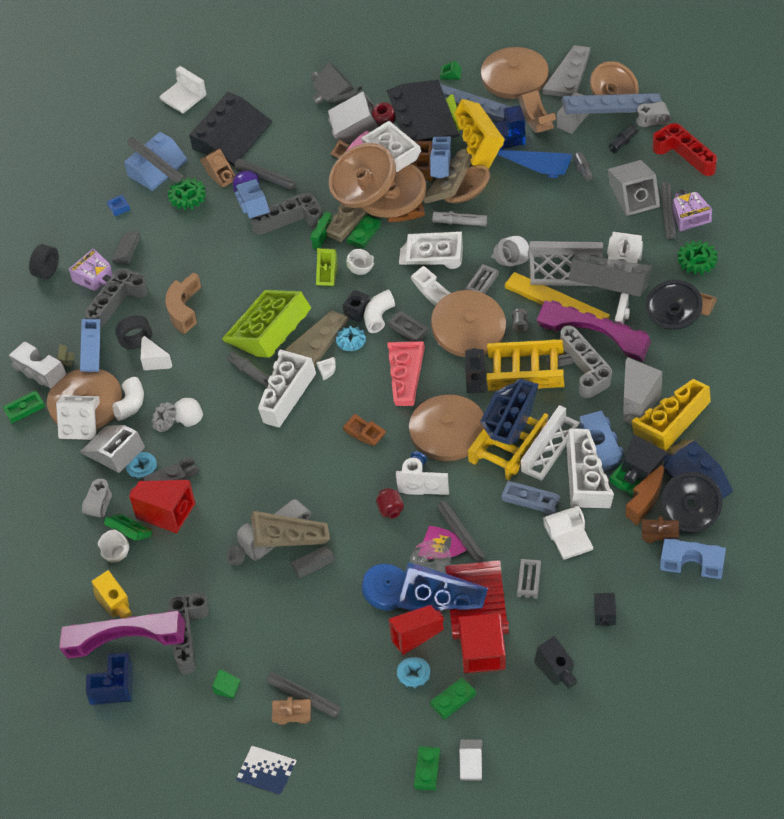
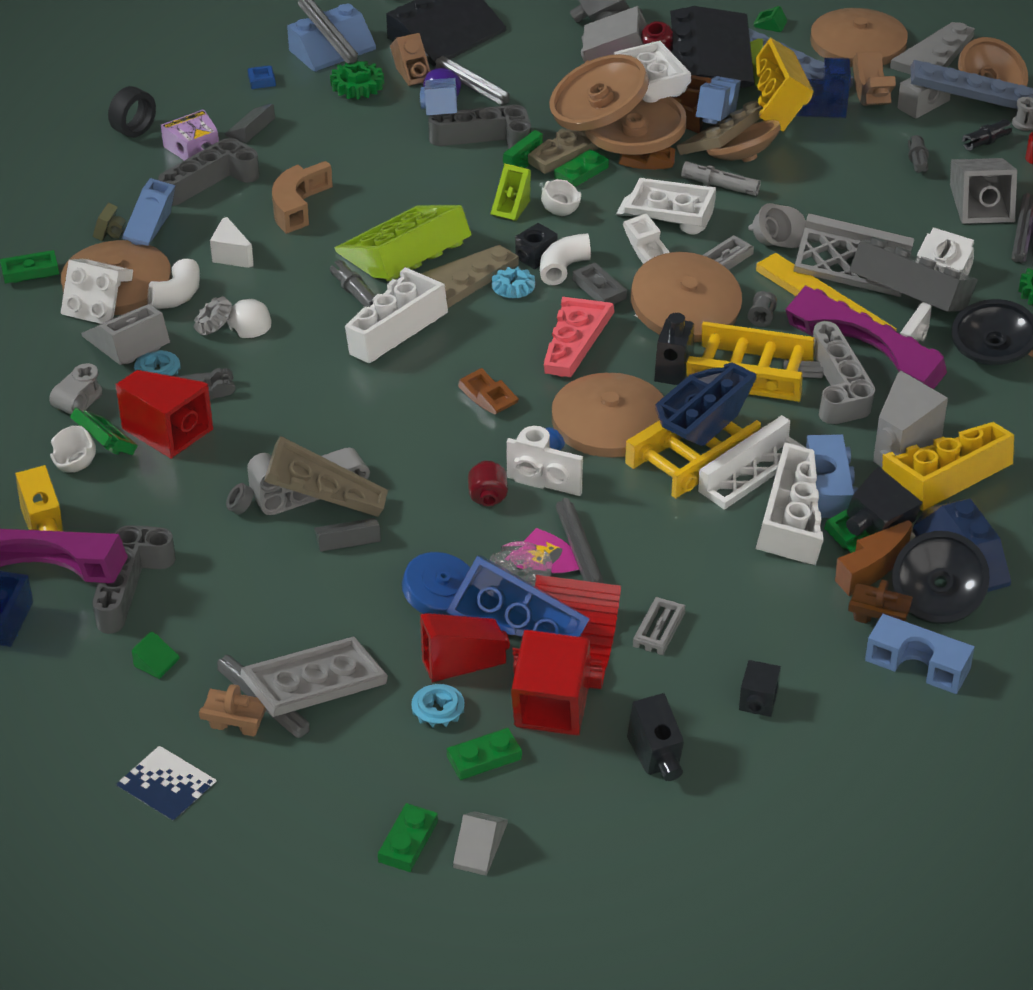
camera: 10 degrees right, 10 degrees down
light grey arch [9,341,67,389] -> none
black tyre [115,315,152,349] -> none
white tile [317,357,336,380] -> none
blue wedge [497,150,573,178] -> none
sand blue plate [501,481,561,516] -> none
white piece [543,506,593,560] -> none
none -> light grey tile [240,636,388,717]

